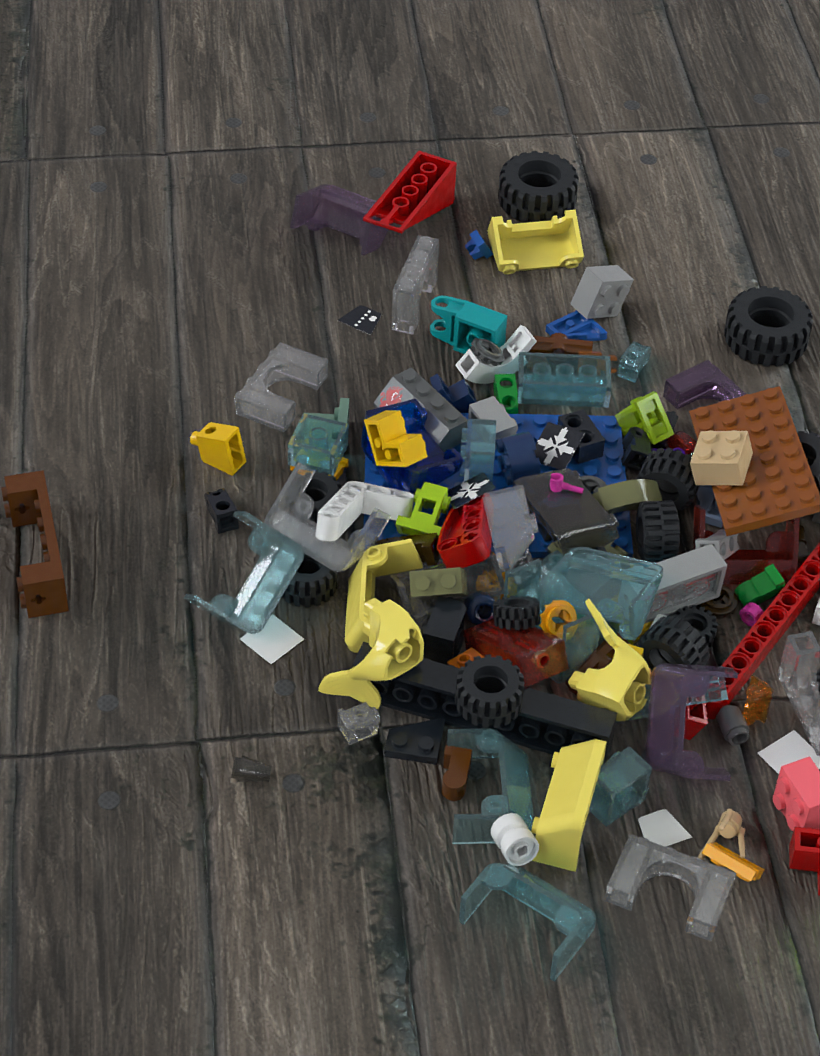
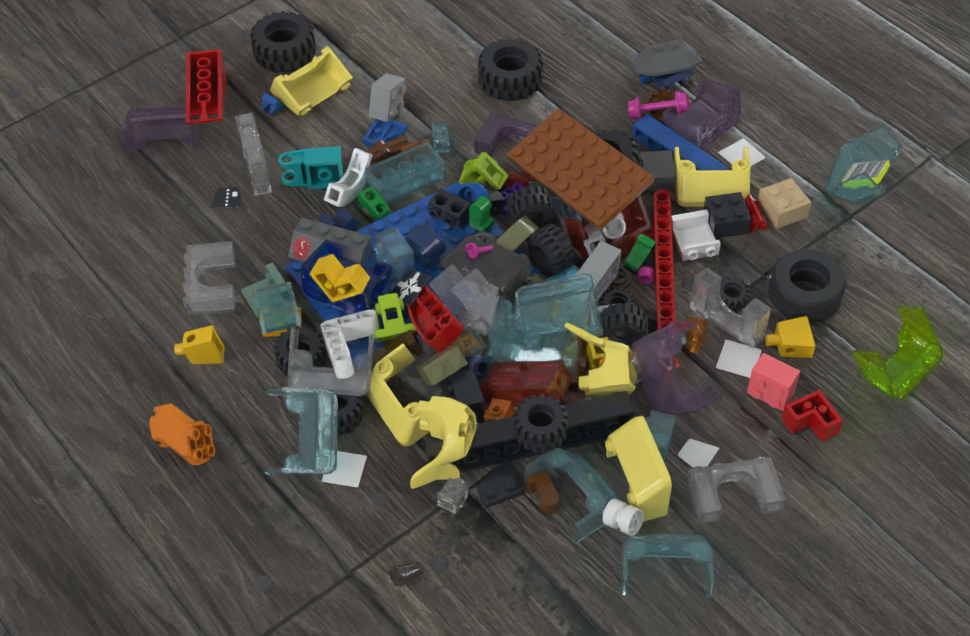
camera: 30 degrees left, 5 degrees up
reddish brown plate [1,470,69,618] -> none
black leg [204,488,239,534] -> none
light grey brick [468,396,518,451] -> none
dark grey gear [471,338,504,366] -> none
black tyre [493,595,540,630] -> none
black sticker [534,422,585,471] -> none
light orange gear [539,600,577,641] -> none
tan brick [690,430,753,485] -> none
tan plant [696,809,746,864] -> none
light orange plate [702,842,765,882] -> none
dark grey brick [716,705,749,746] -> none
none -> orange brick [149,403,215,465]
none -> blue piece [453,183,490,205]
none -> green leg [469,196,494,232]
none -> white wheel [602,212,626,239]

